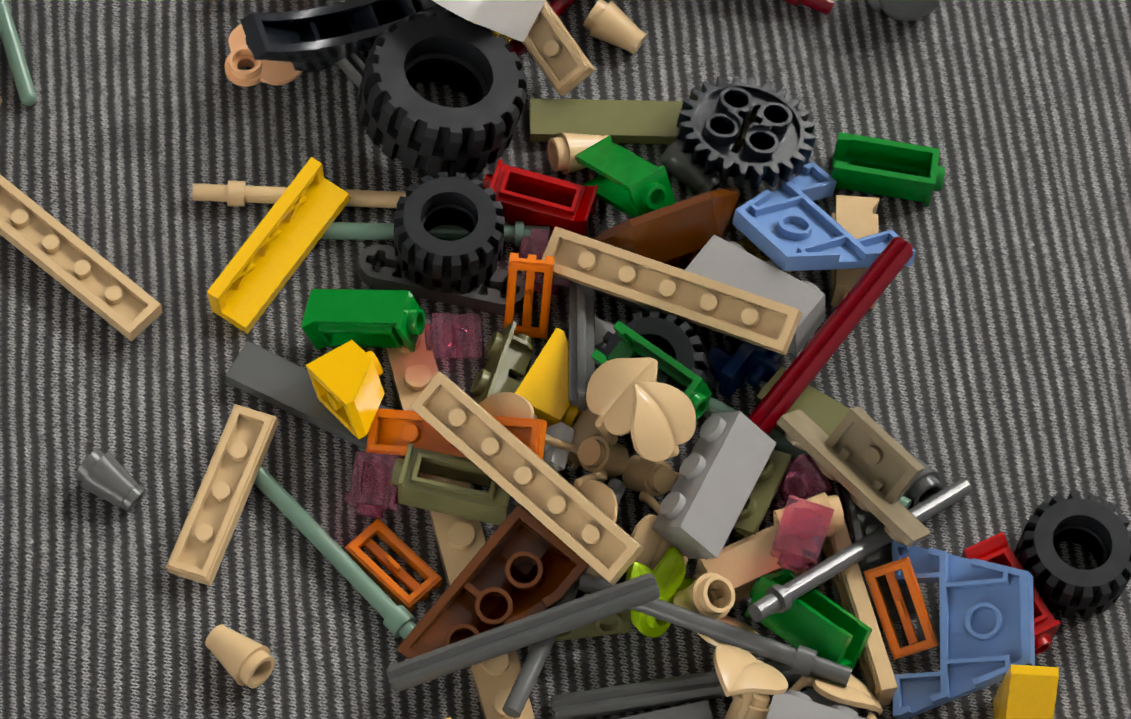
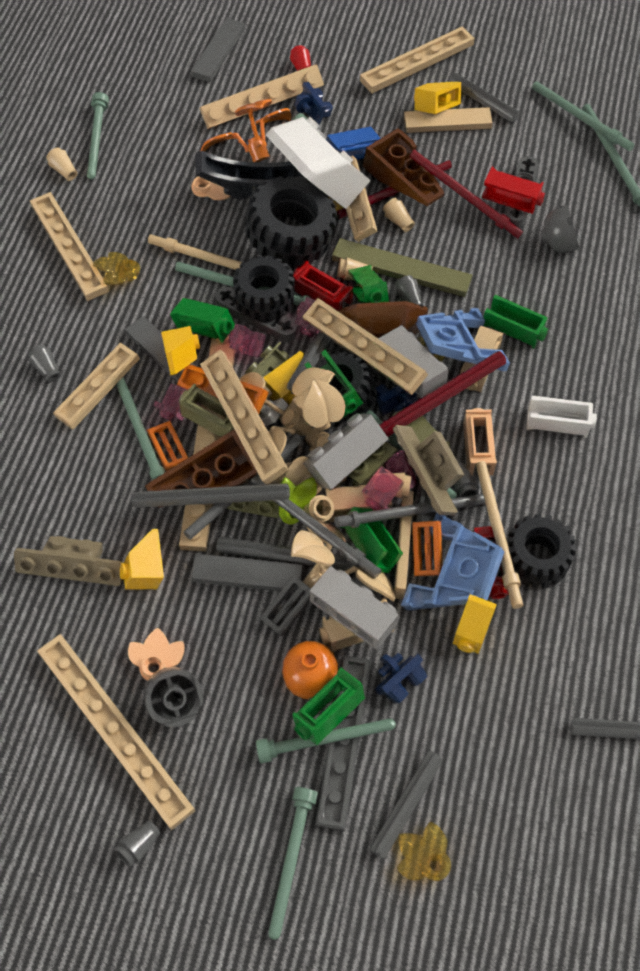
camera: 25 degrees right, 0 degrees up
tan cone [205,624,275,688] -> none
yellow fence [207,157,350,334] -> none
orange tile [504,253,554,339] -> none
black gear [676,75,816,189] -> none
none -> clear yellow plate [93,252,141,285]
none -> light nougat window [463,408,497,476]
none -> tan bar [476,461,523,609]
none -> white window [526,396,597,438]

